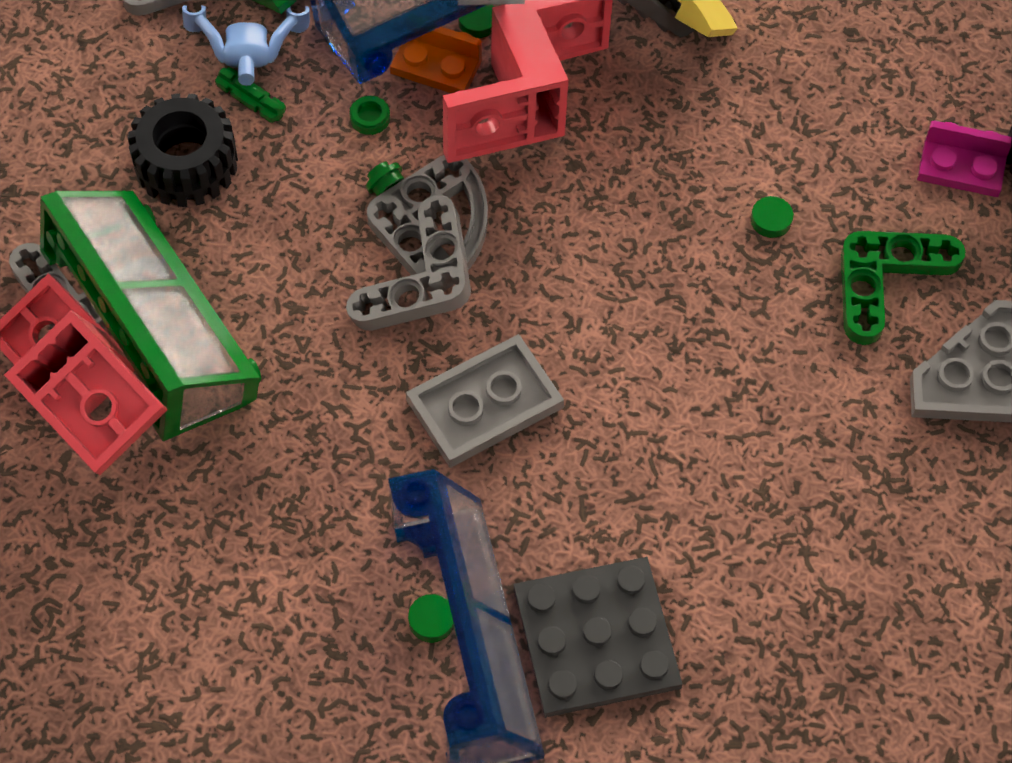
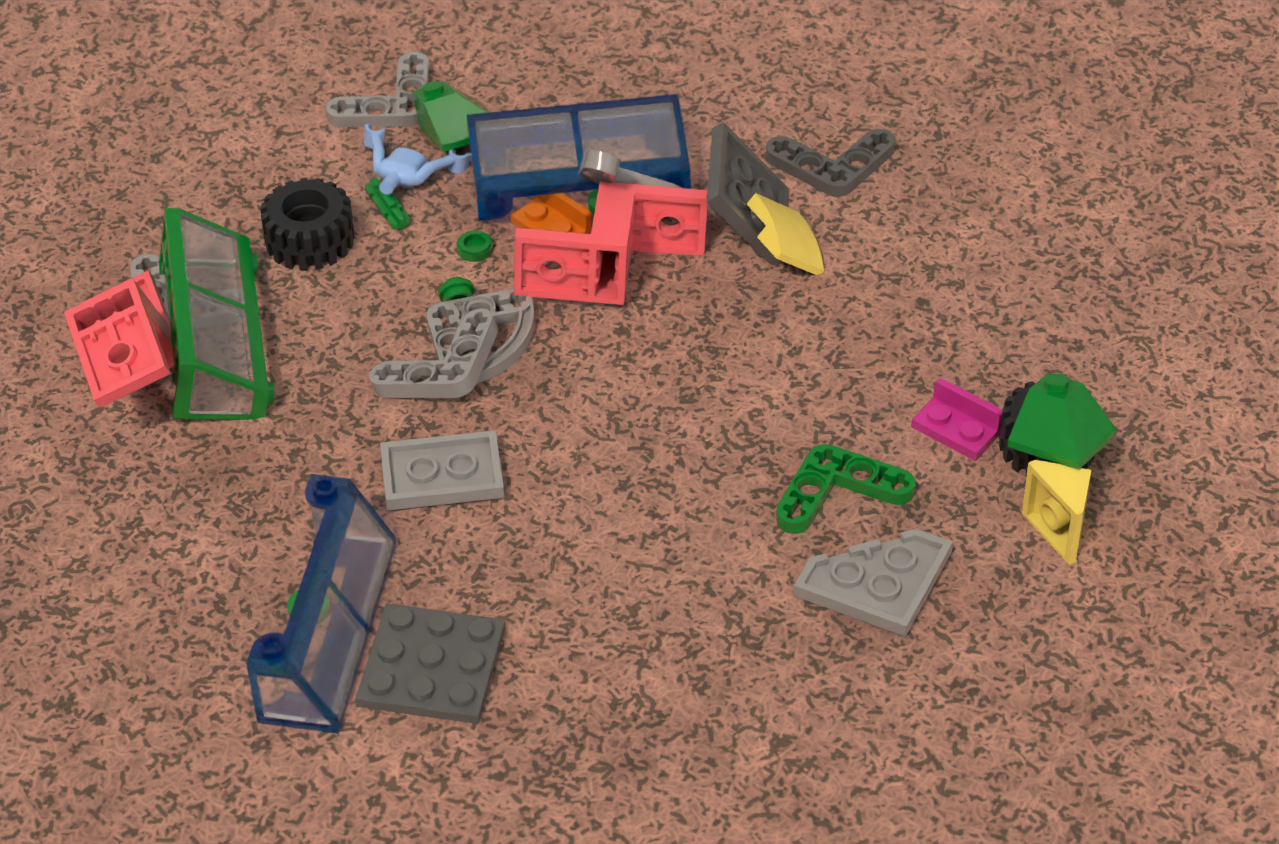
camera: 25 degrees right, 15 degrees down
green tile [751,196,794,238] -> none

